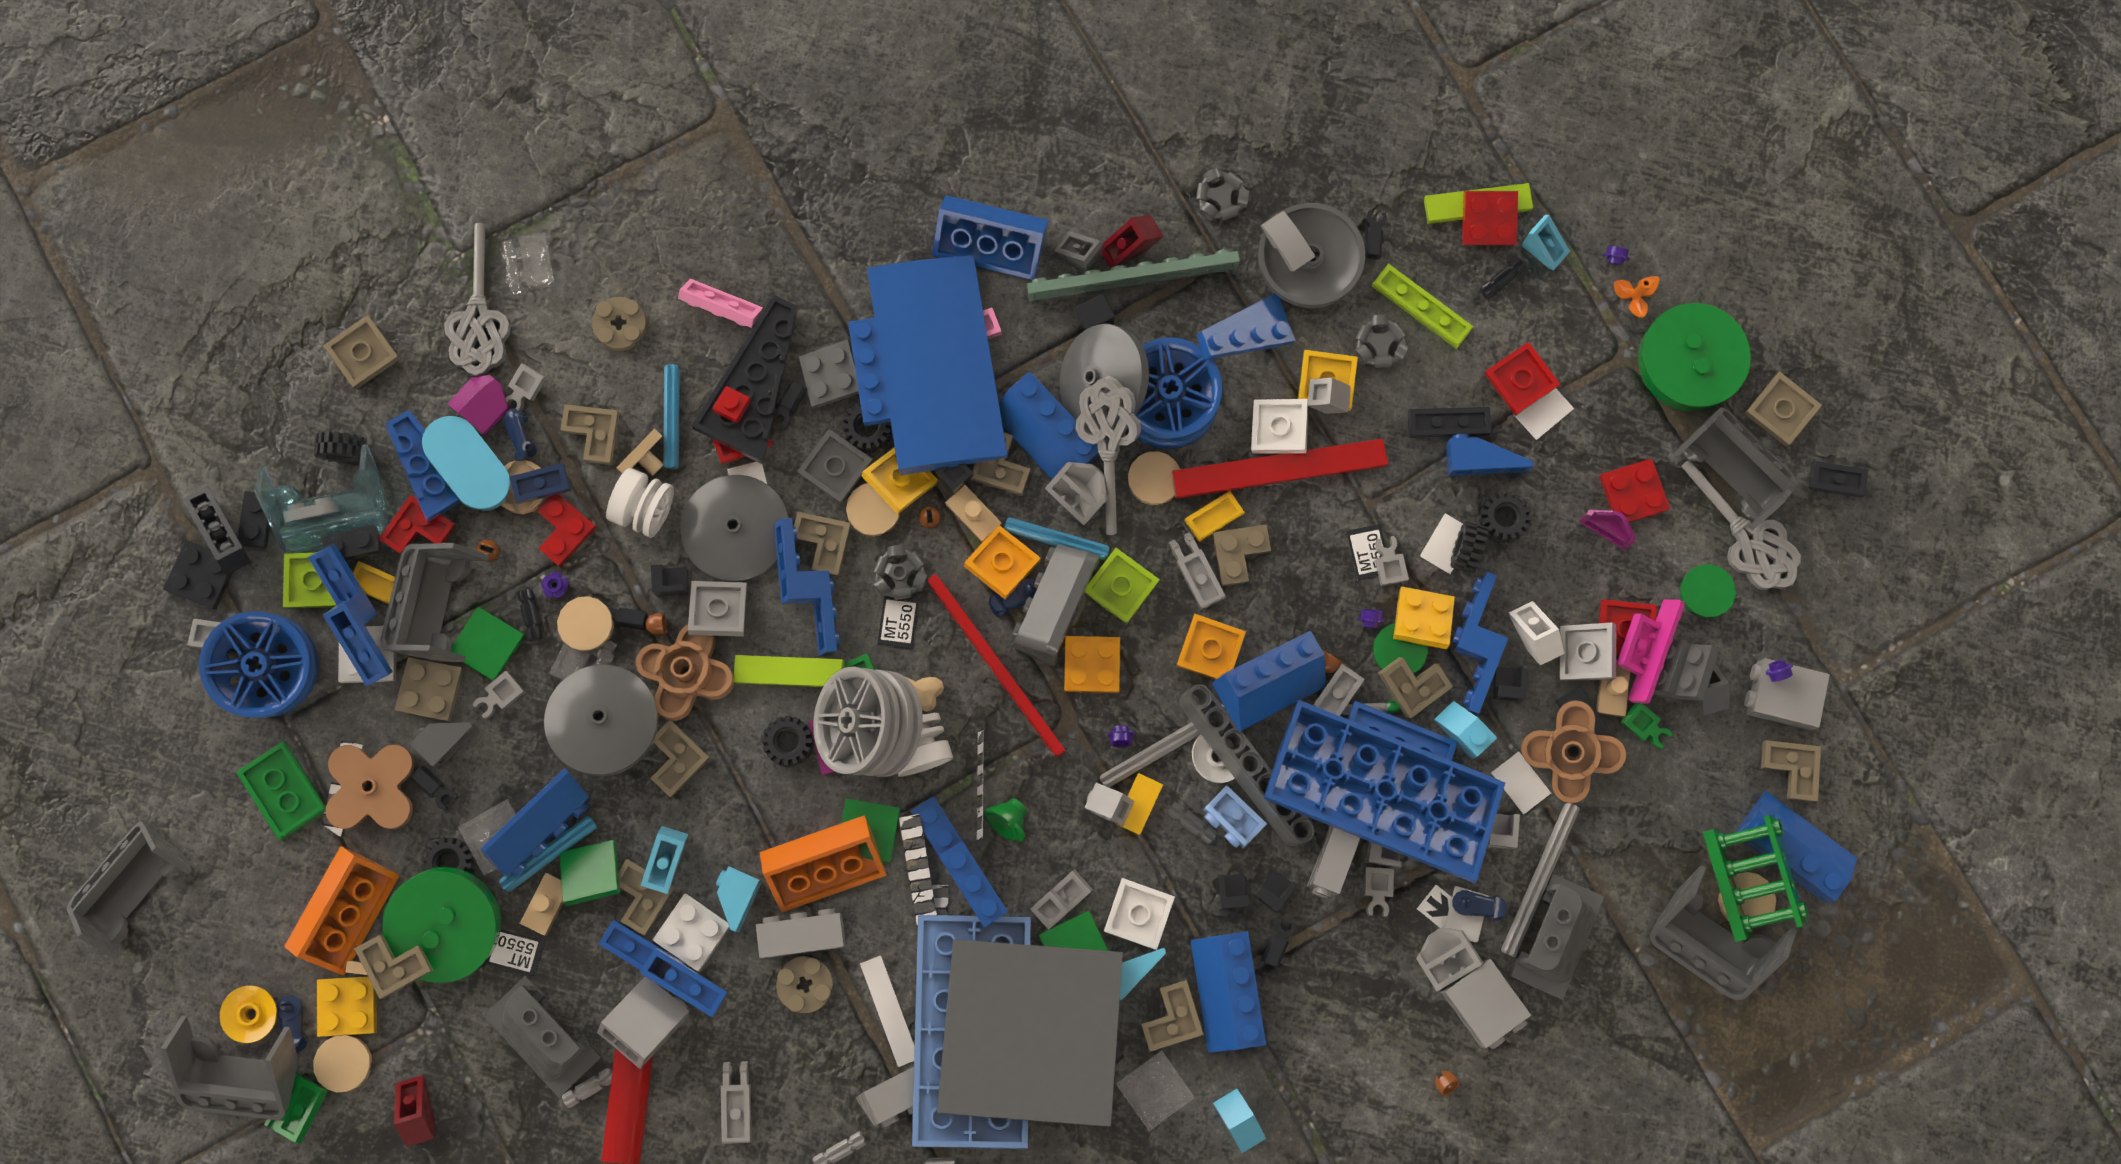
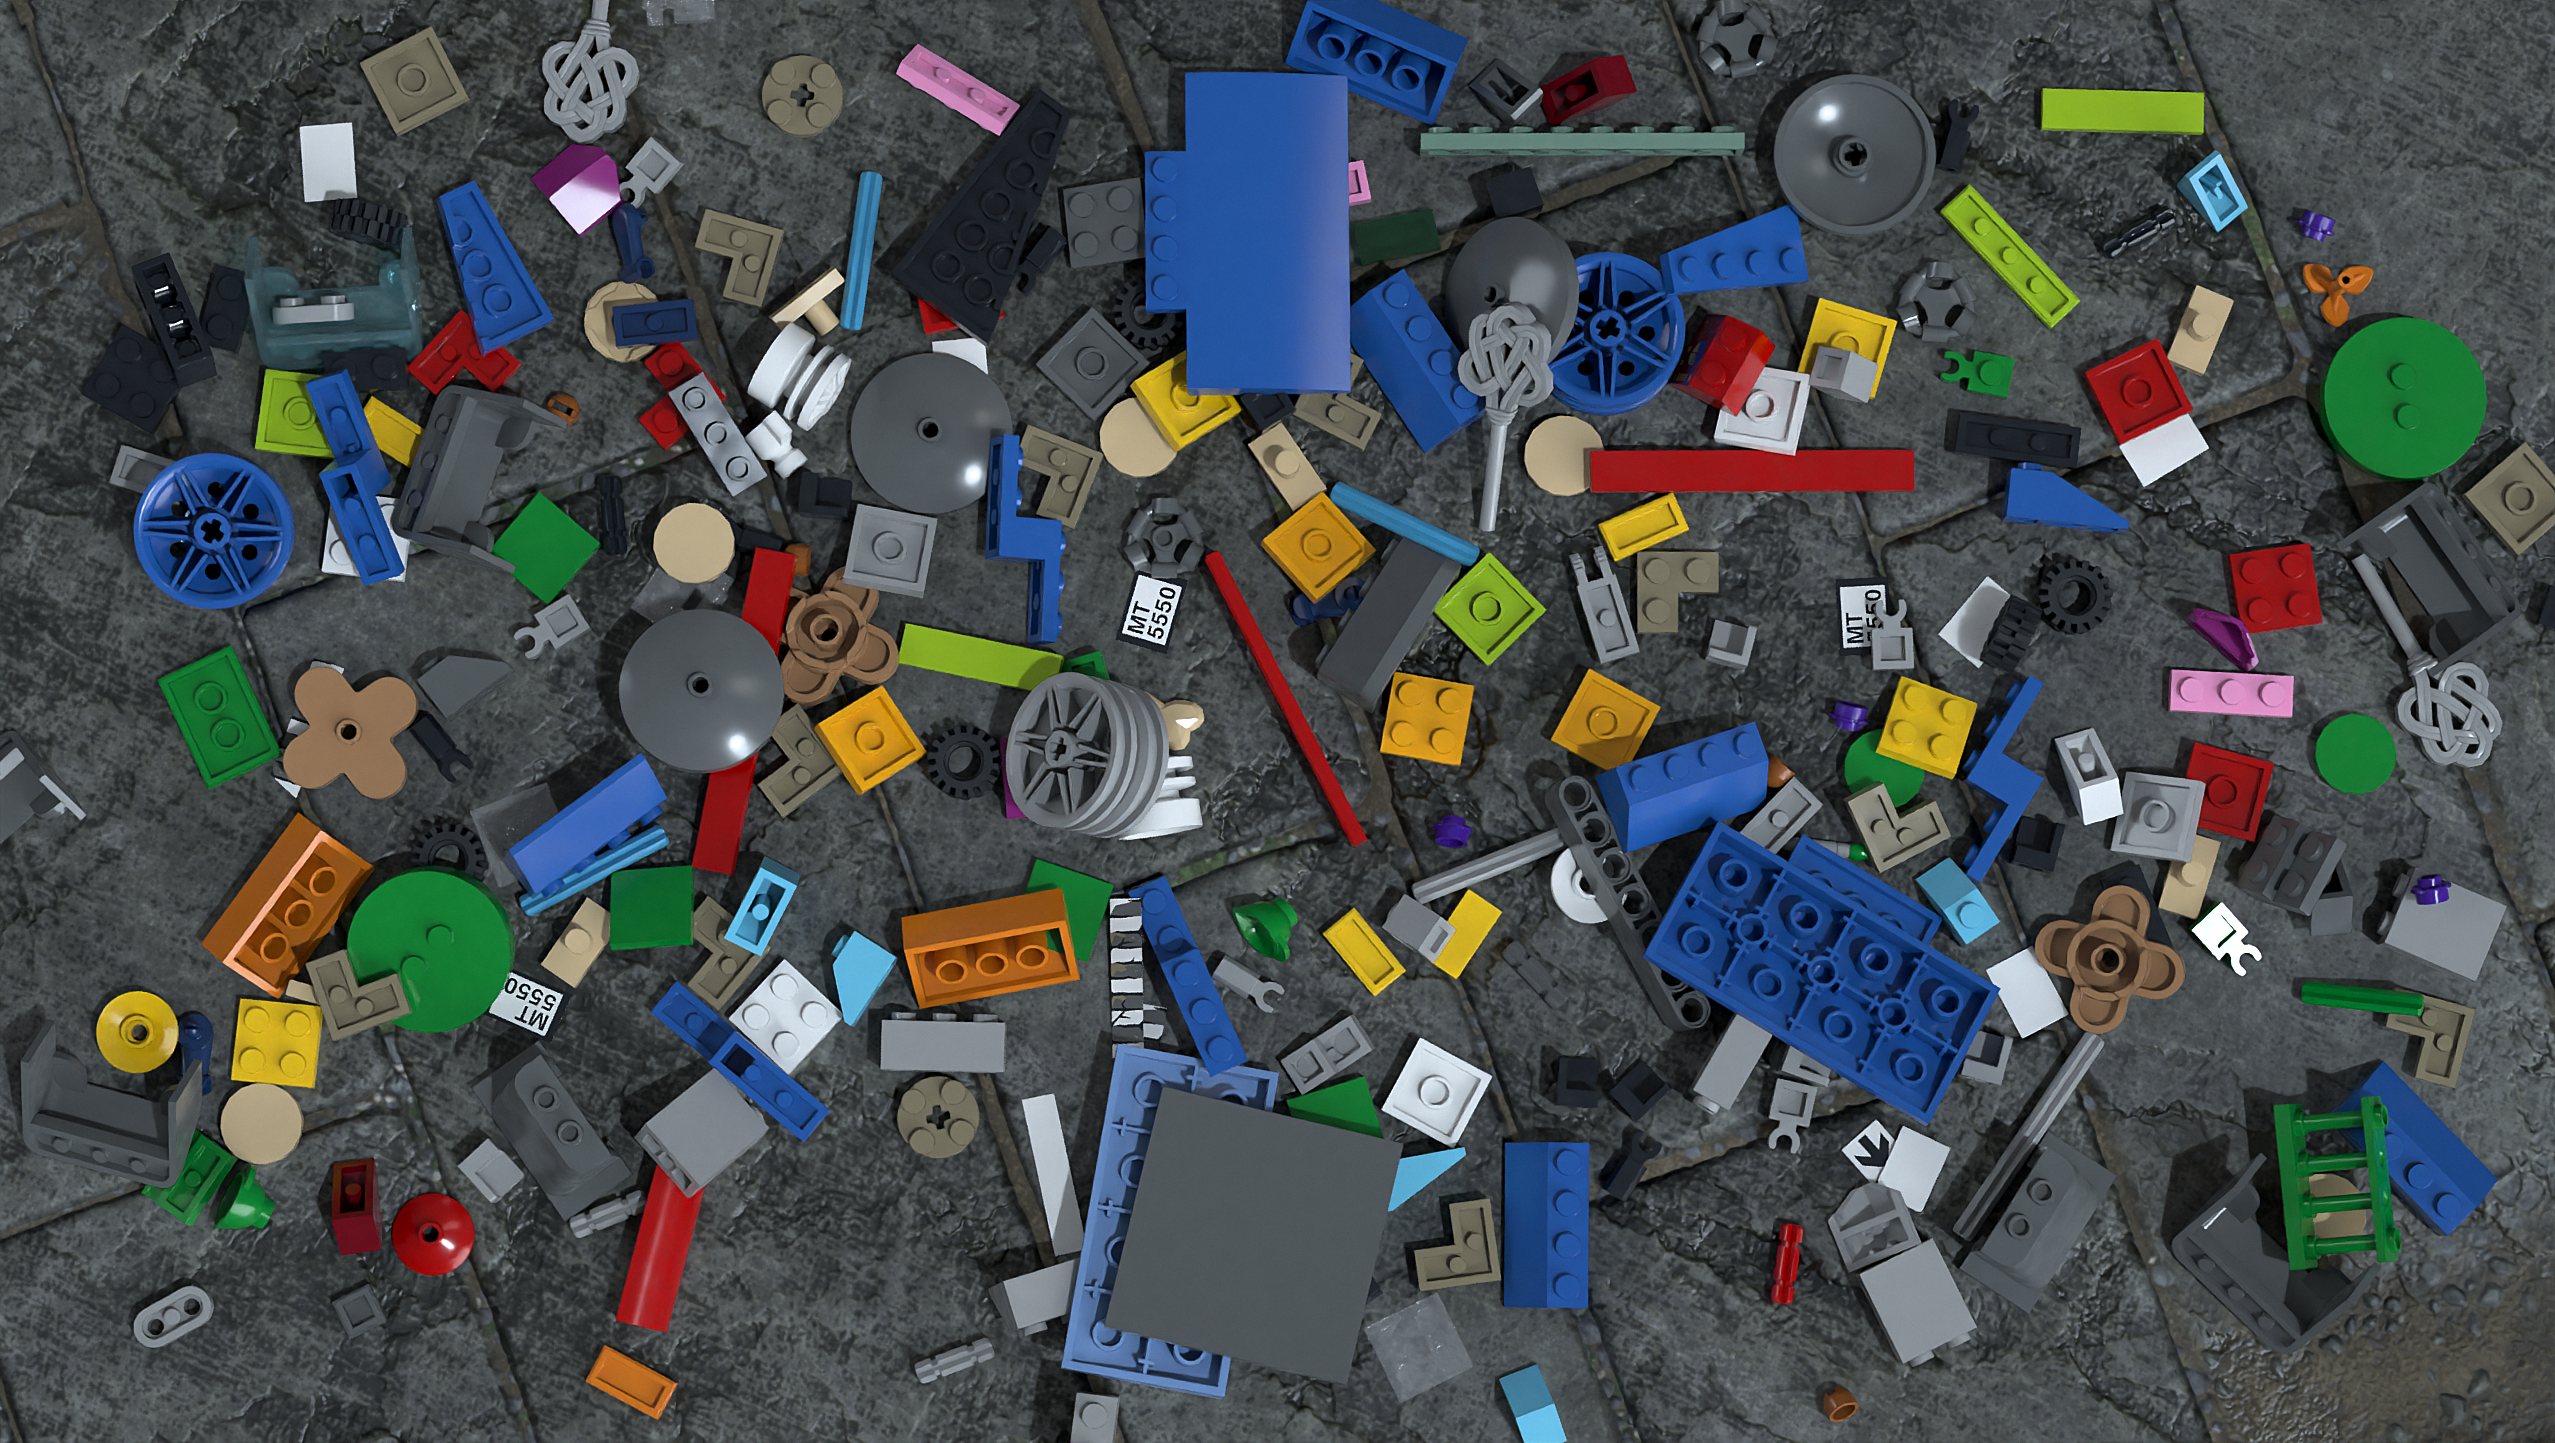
camera: 10 degrees right, 5 degrees up
dark tan plate [395,657,464,722] -> none
medium azure tile [422,416,511,511] -> none
dark purple plate [541,572,568,598] -> none
red plate [713,386,751,424] -> none
light grey hinge [721,1061,752,1144] -> none
dark orange hinge [919,506,941,529] -> none
sticker [977,731,983,840] -> none
light grey slope [1045,462,1108,525] -> none
light blue bracket [1203,785,1267,848] -> none
light grey slope [1260,211,1316,271] -> none
dark blue piece [1452,890,1507,920] -> none
red plate [1462,191,1518,245] -> none
dark pink bracket [1616,600,1685,704] -> none
none -> green piece [213,1164,275,1230]
none -> white sticker [300,123,357,202]
none -> red dish [392,1193,475,1276]
none -> light grey panel [458,1138,524,1203]
none -> brick [665,369,767,497]
none -> red tile [692,547,798,875]
none -> white piece [744,410,808,480]
none -> light orange plate [814,685,927,796]
none -> light grey bar [1212,954,1285,1013]
none -> yellow tile [1323,908,1406,997]
none -> clear green tile [1353,209,1441,267]
none -> red slope [1667,314,1775,417]
none -> light grey panel [1705,620,1757,671]
none -> red axle [1770,1223,1803,1304]
none -> green plate [1939,351,2015,400]
none -> tan tile [2167,285,2234,377]
none -> bright pink plate [2168,670,2294,718]
none -> green axle [2301,981,2424,1017]

